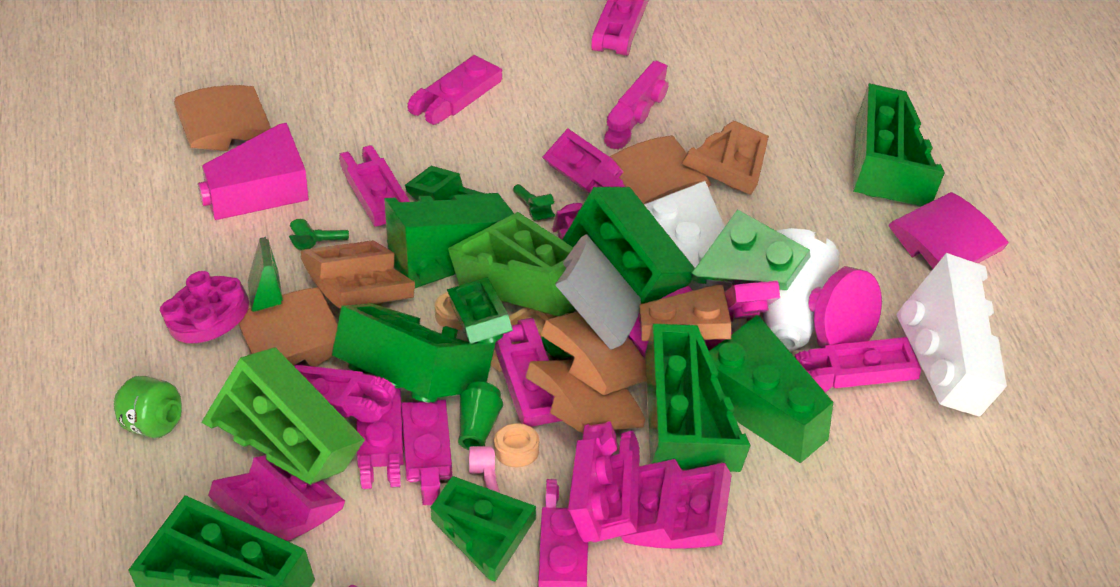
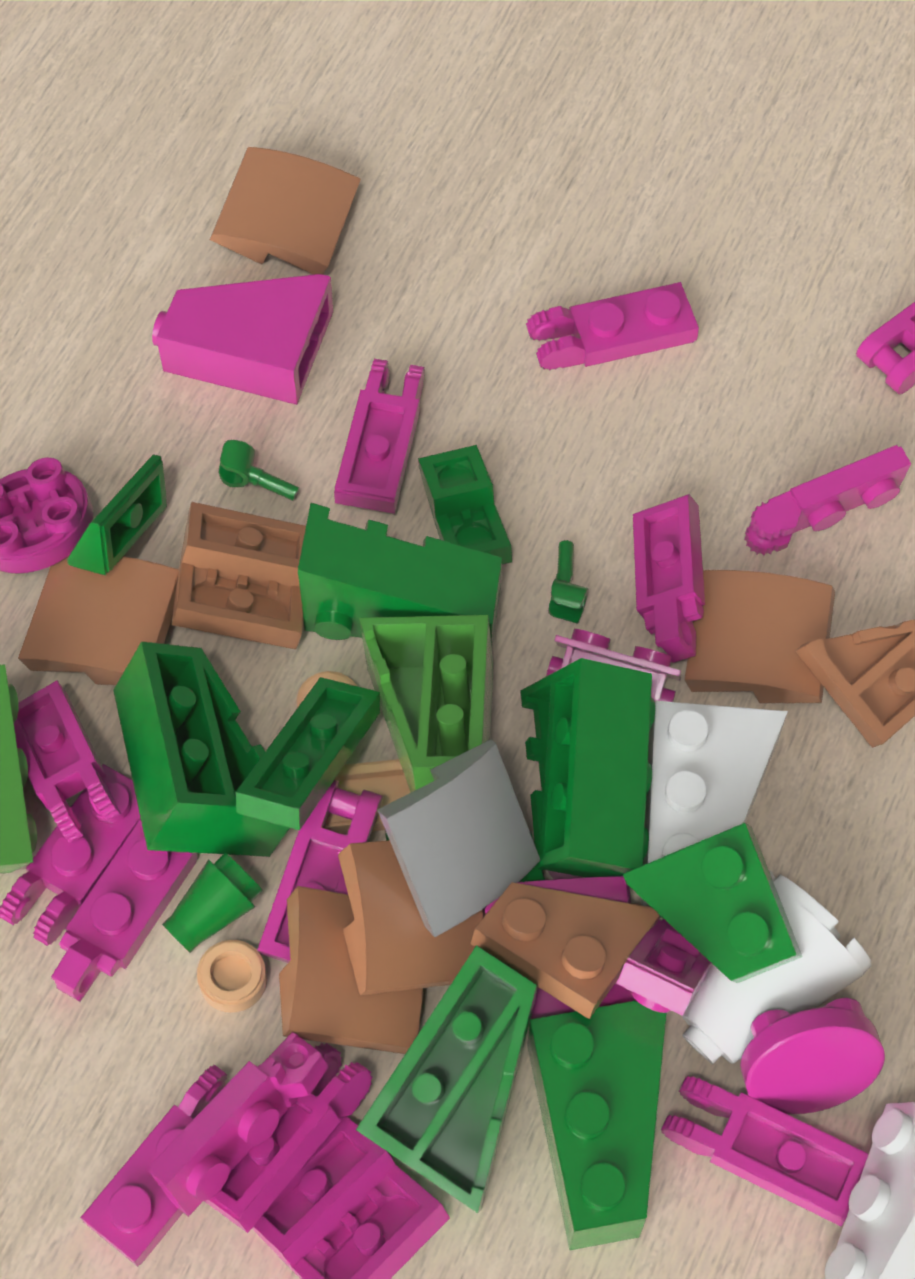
camera: 35 degrees right, 20 degrees up
green wing [430,476,536,582] -> none
bright pink hand [469,446,500,493] -> none

